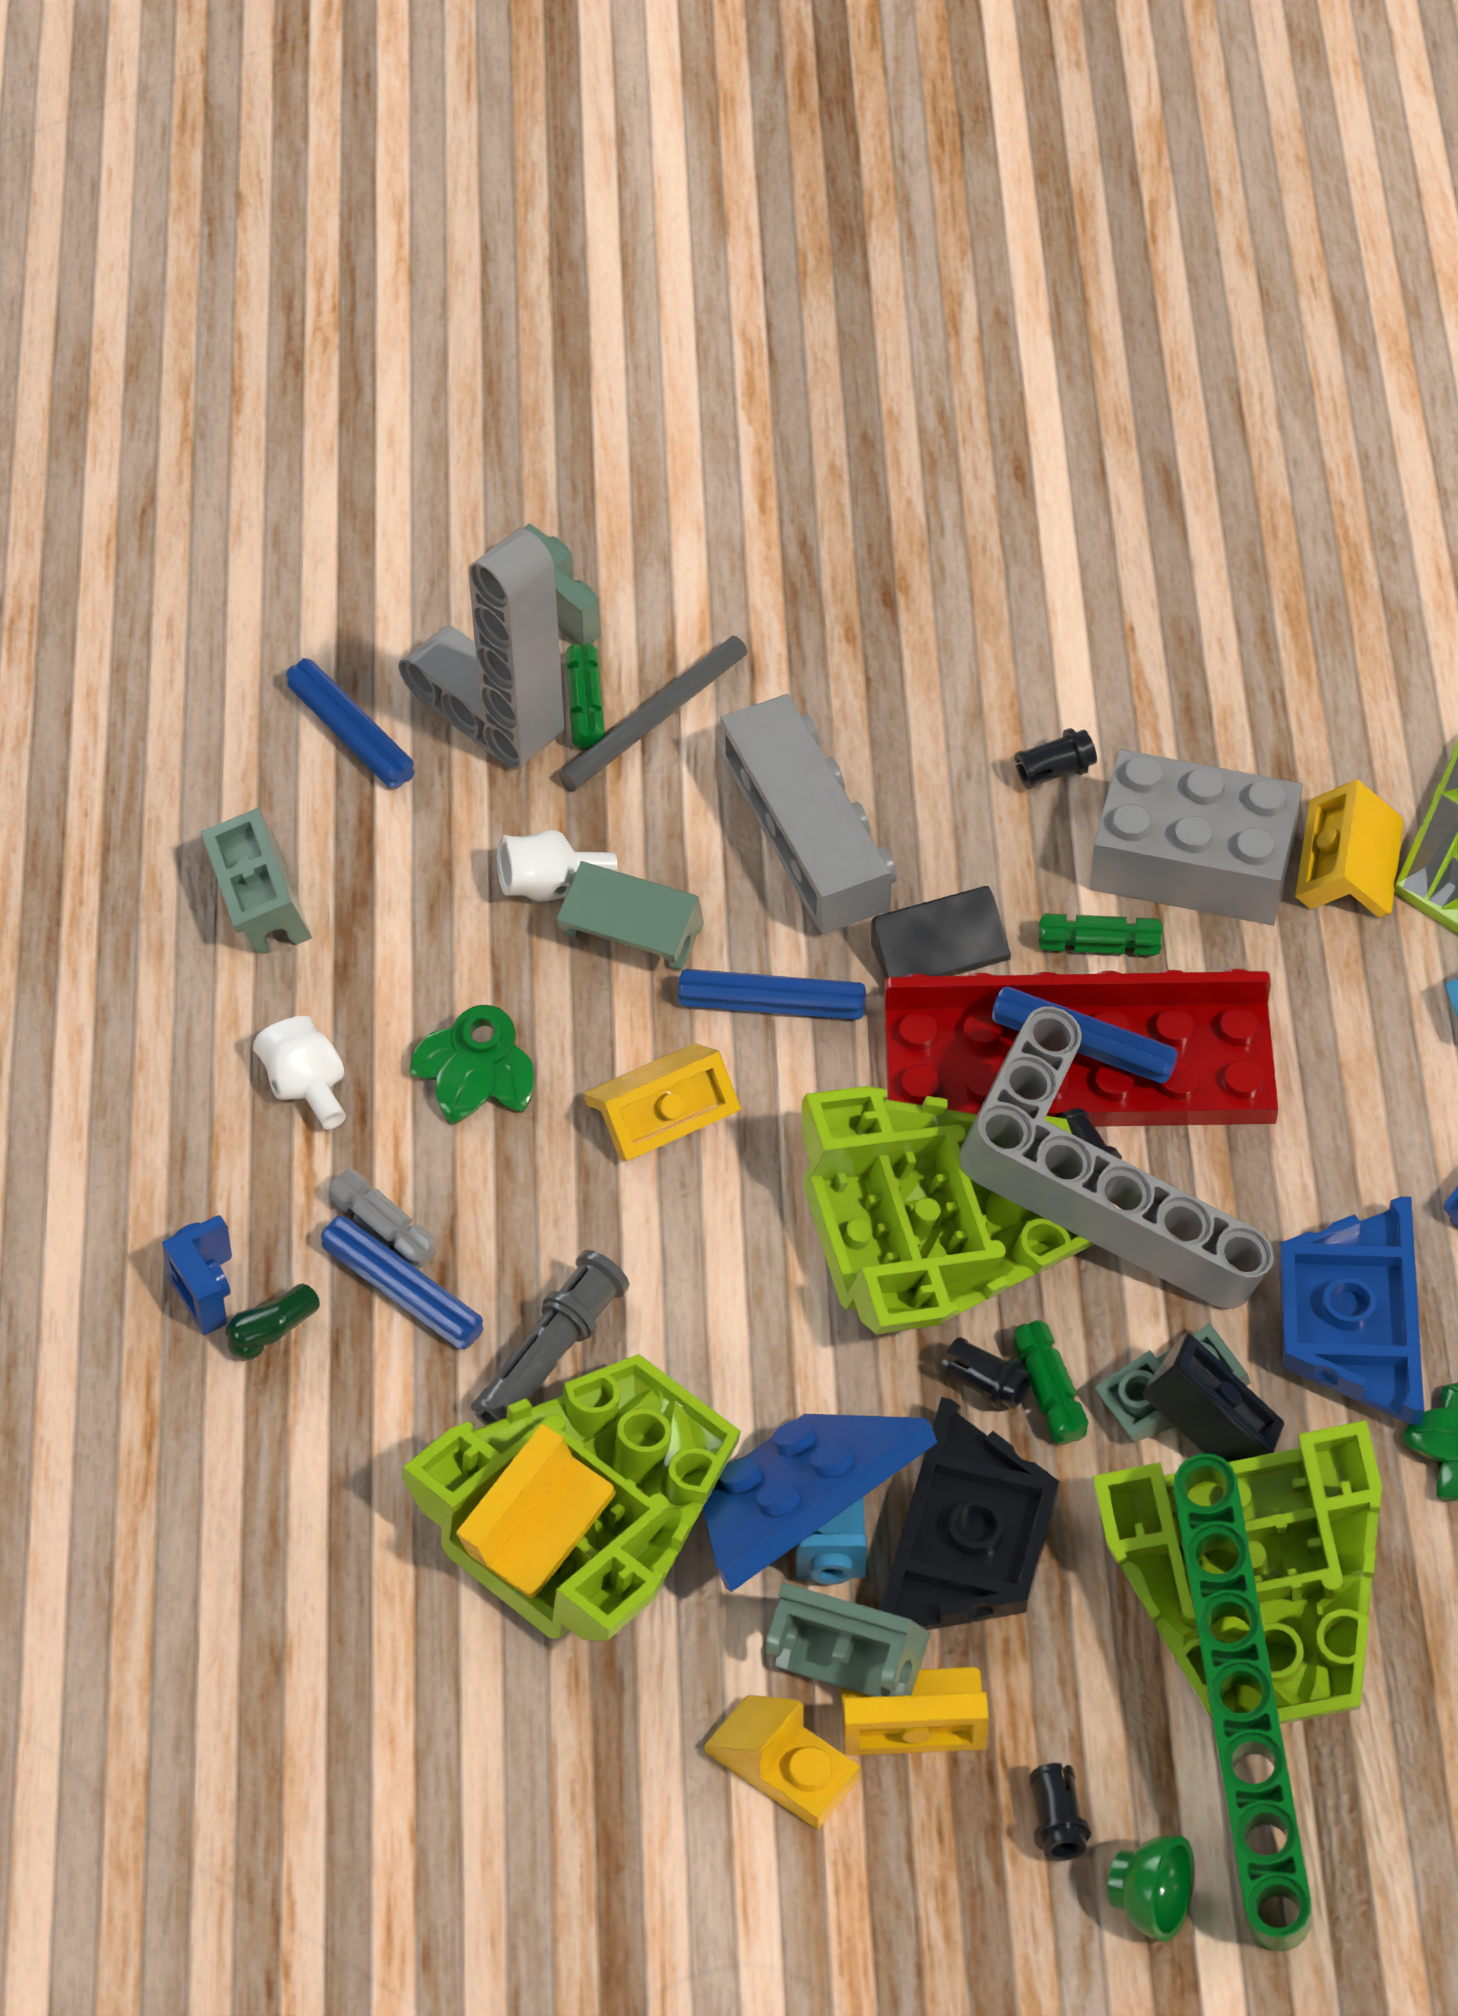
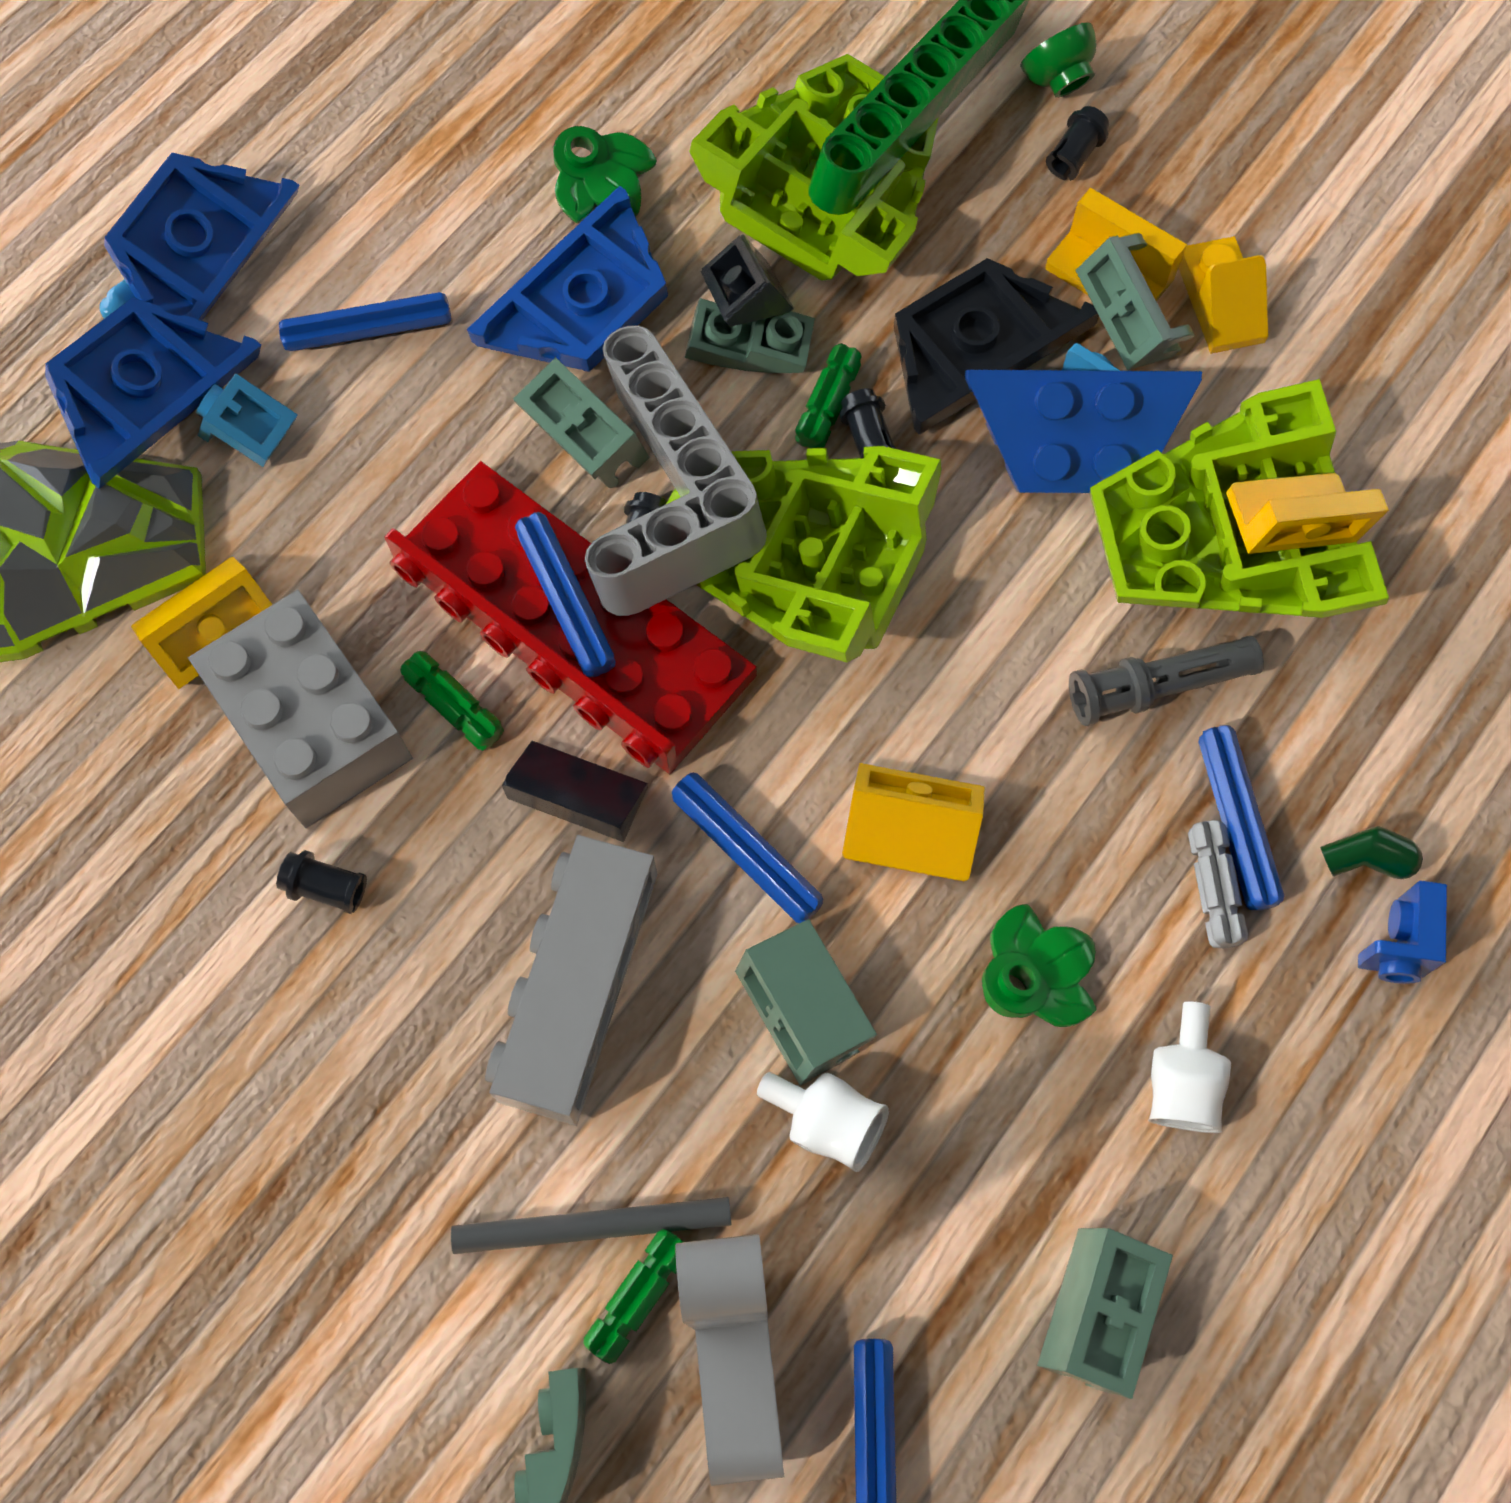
camera: 140 degrees left, 15 degrees up
none -> sand green hinge [513,357,650,488]

